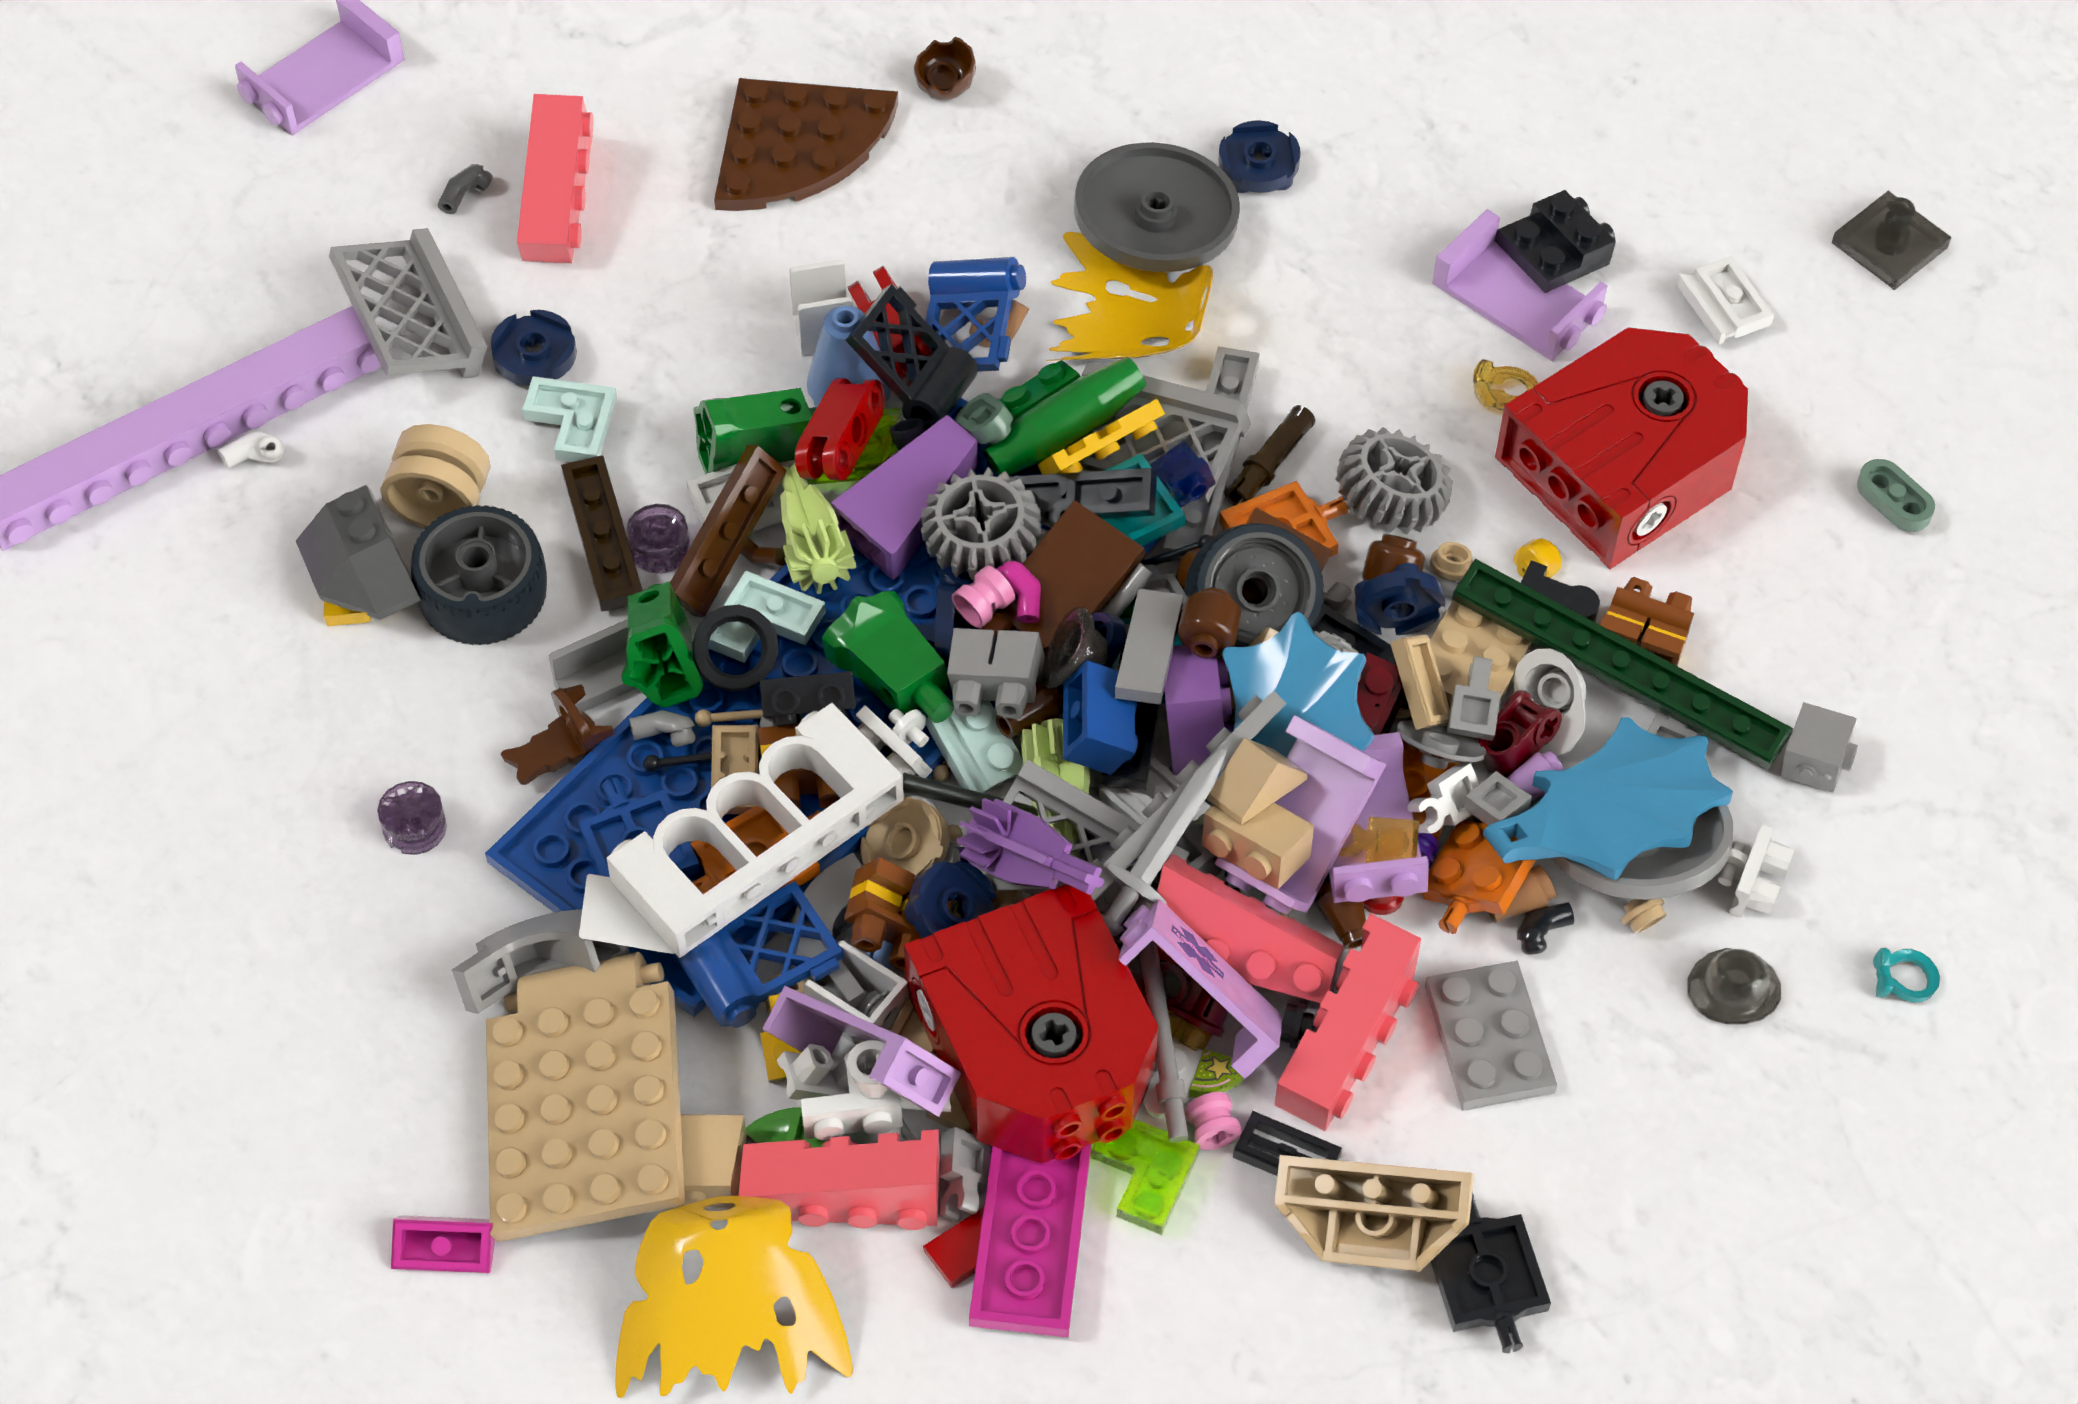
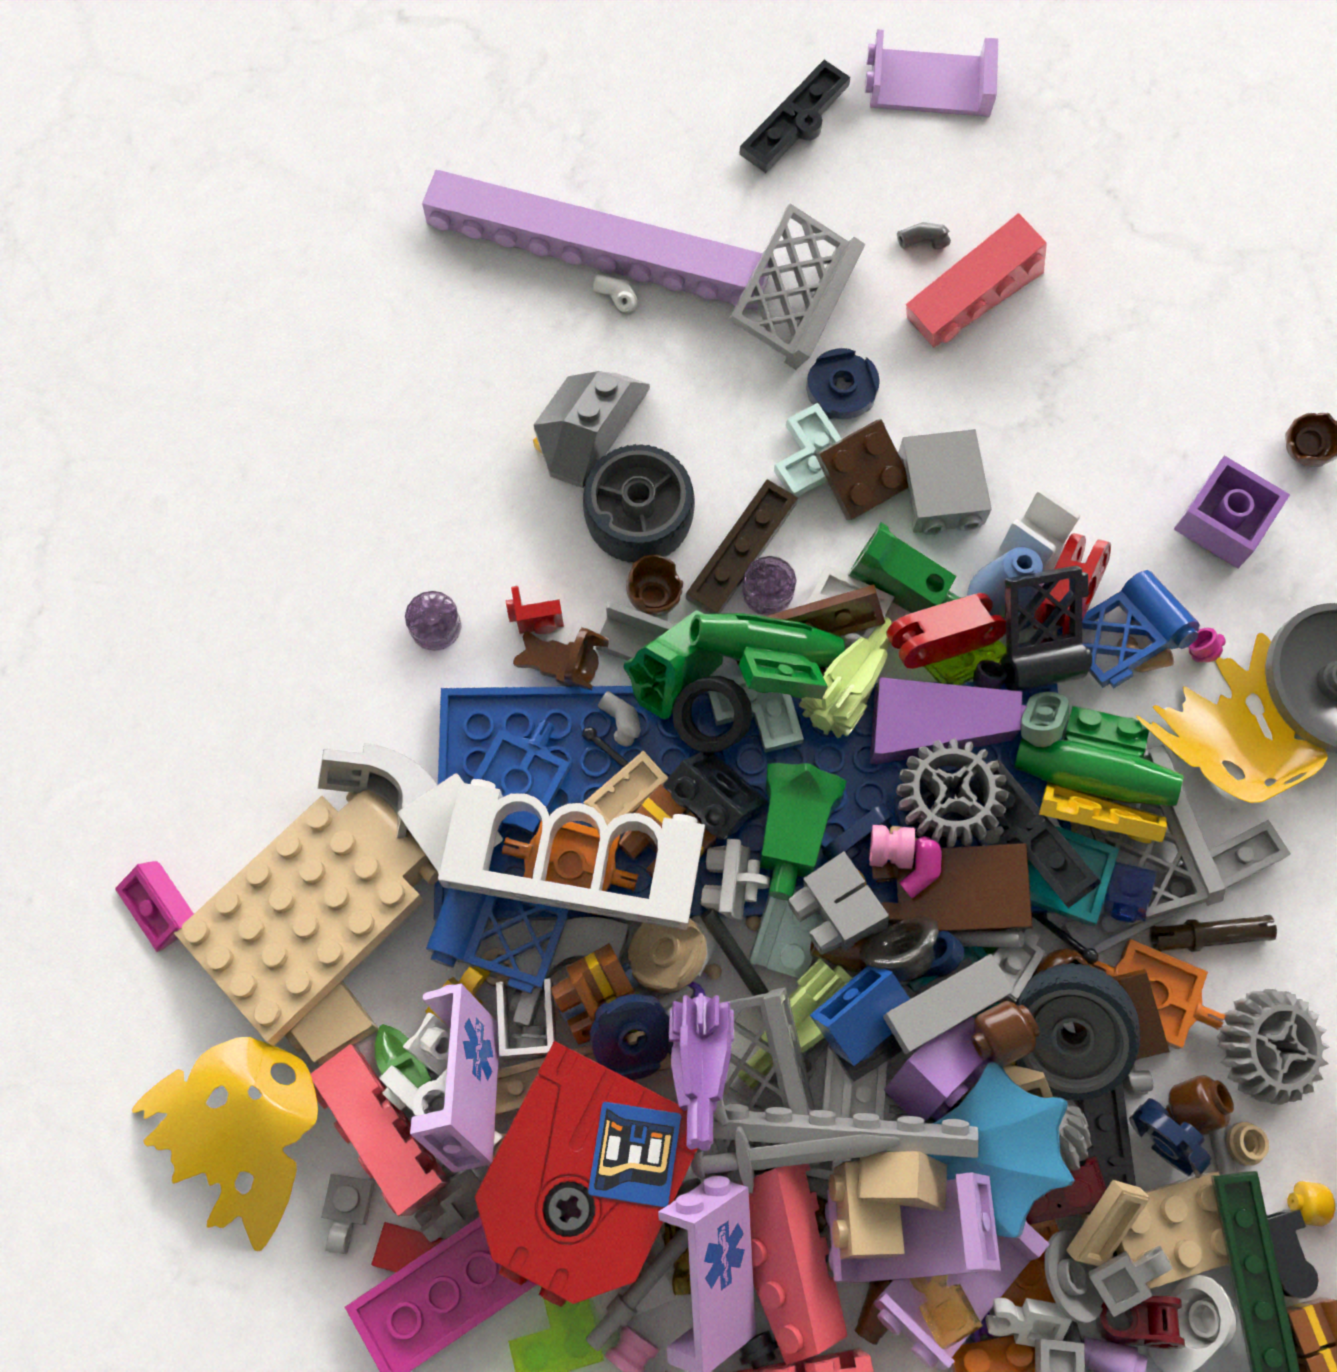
camera: 50 degrees right, 15 degrees up
tan wheel [380,424,491,529] -> none
tan hinge [695,709,763,727] -> none
reddish brown plate [714,78,899,211] -> none
lime tile [1189,1049,1244,1098] -> none
none -> light grey plate [321,1174,375,1254]
none -> red bracket [506,586,564,634]
none -> sticker [588,1102,681,1207]
none -> reddish brown hair [626,554,684,617]
none -> green plate [689,613,845,699]
none -> black hinge [739,59,851,173]
none -> reddish brown plate [815,419,909,520]
none -> light grey panel [898,429,992,535]
none -> medium lavender brick [1174,455,1290,569]
none -> dark pink plate [1188,628,1226,663]

